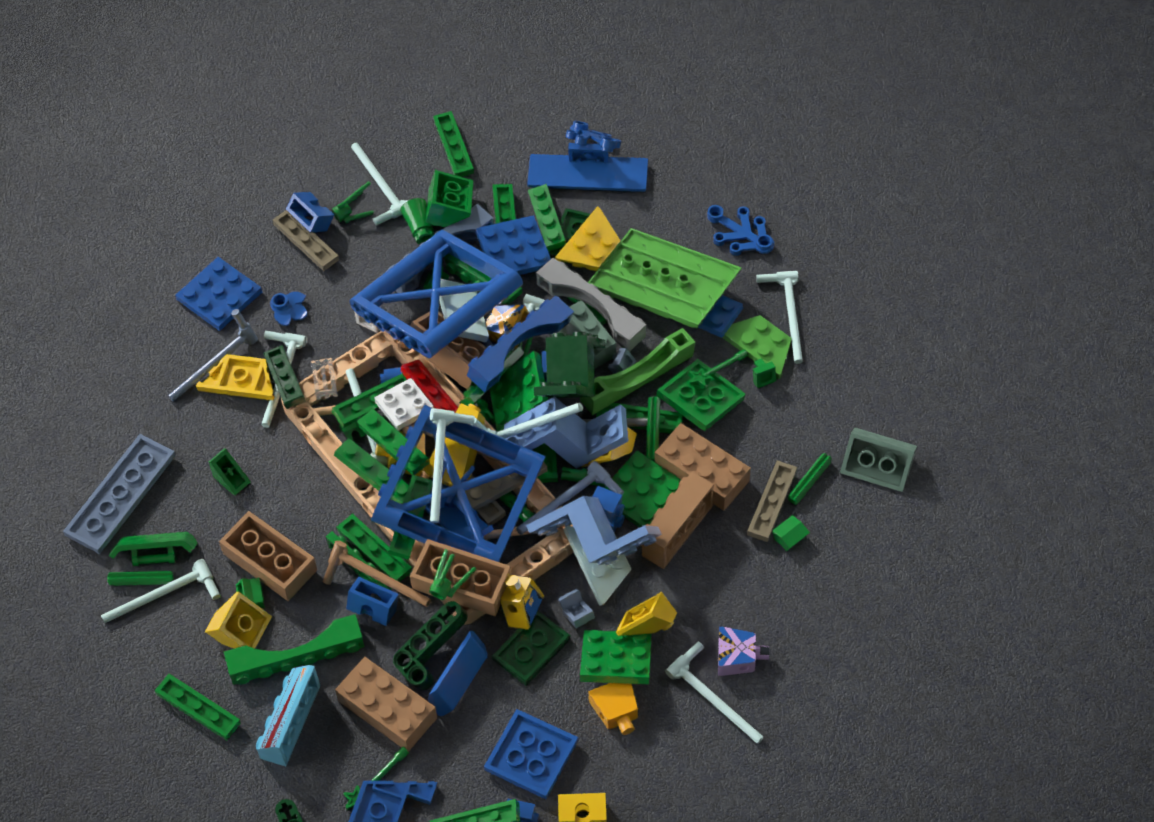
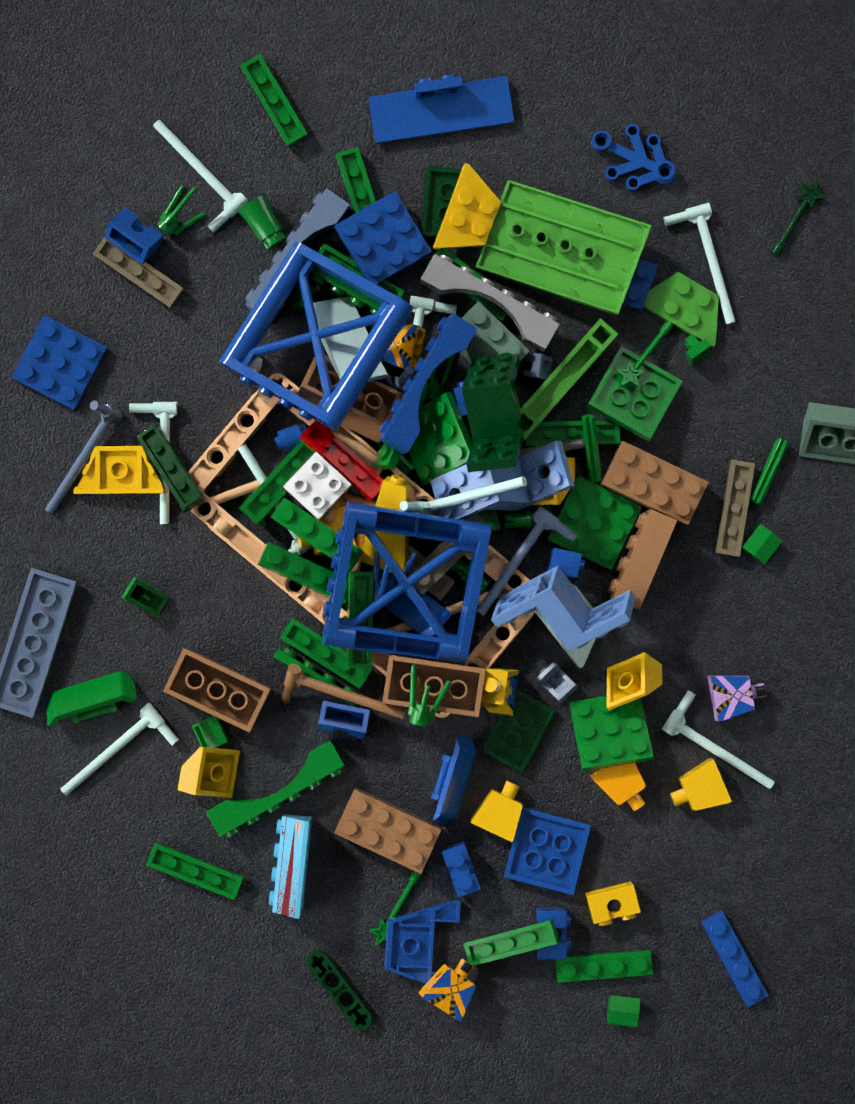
camera: 15 degrees left, 30 degrees up
green axle [107,571,174,585] -> none
blue plate [270,292,308,326] -> none
clear tile [311,358,338,400] -> none
dark green beam [393,601,468,690] -> none
green slope [425,170,473,227] -> none
light aqua bar [430,408,475,523] -> none
green plate [528,184,566,252] -> none
blue plant [566,121,621,152] -> none
none -> blue brick [442,841,481,897]
none -> yellow torso [470,781,523,842]
none -> yellow torso [670,758,732,811]
none -> dark green piece [771,182,824,257]

